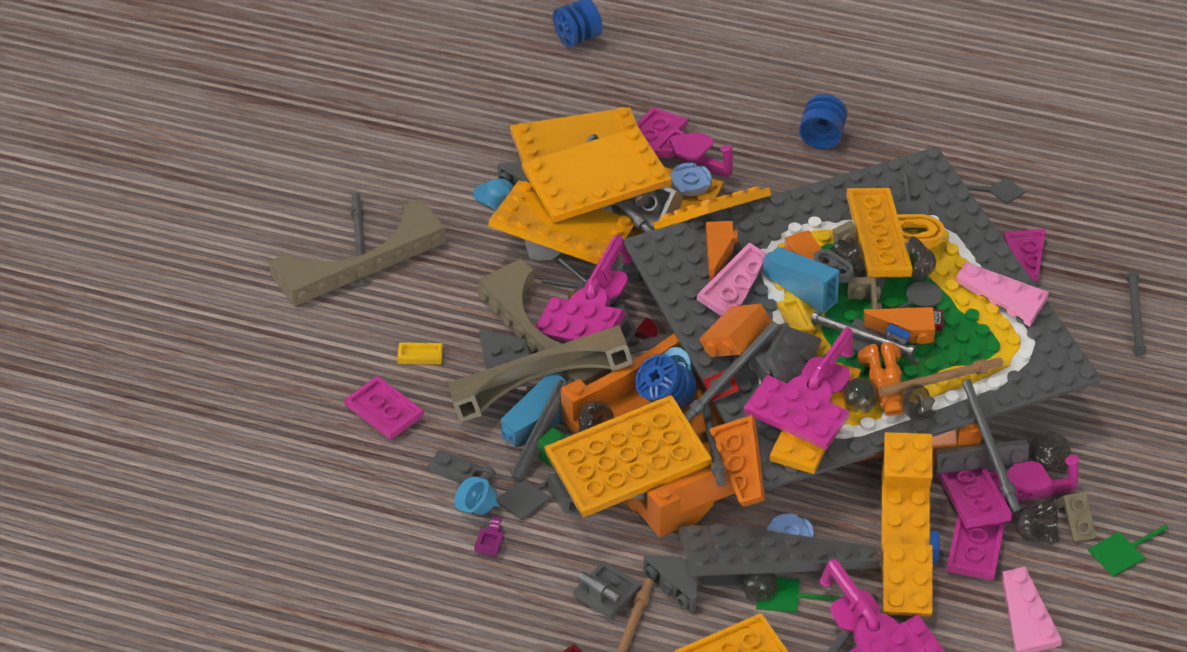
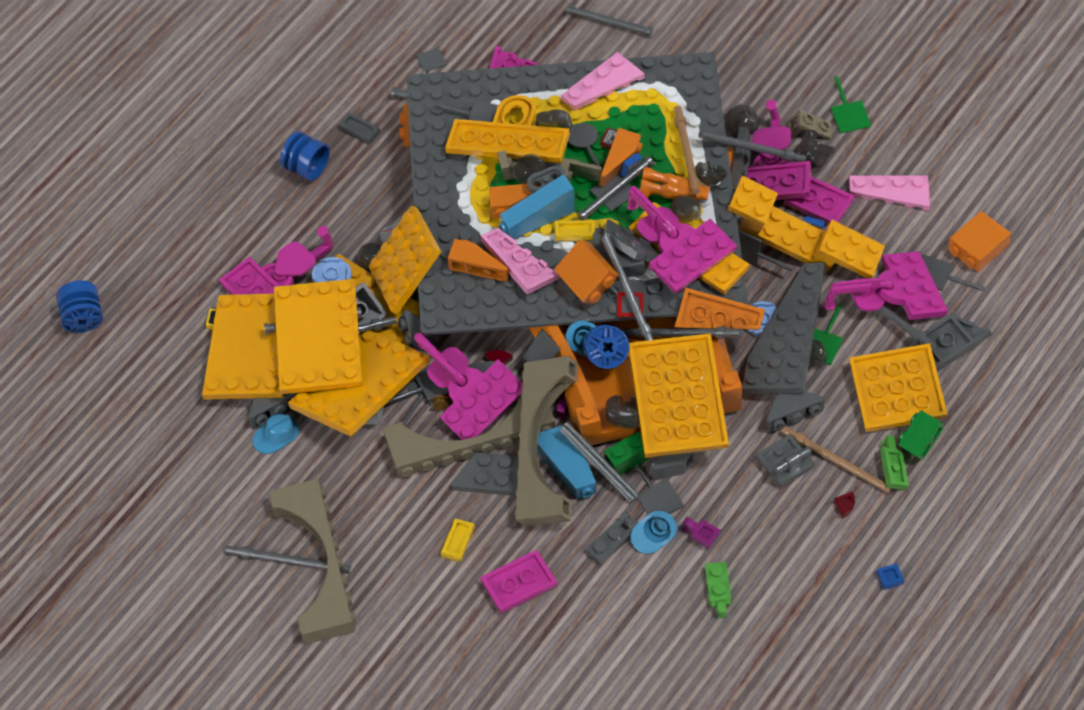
camera: 70 degrees left, 10 degrees up
none -> dark grey tile [338,112,380,145]
none -> bright green hinge [705,562,731,619]
none -> dark grey piece [738,230,792,271]

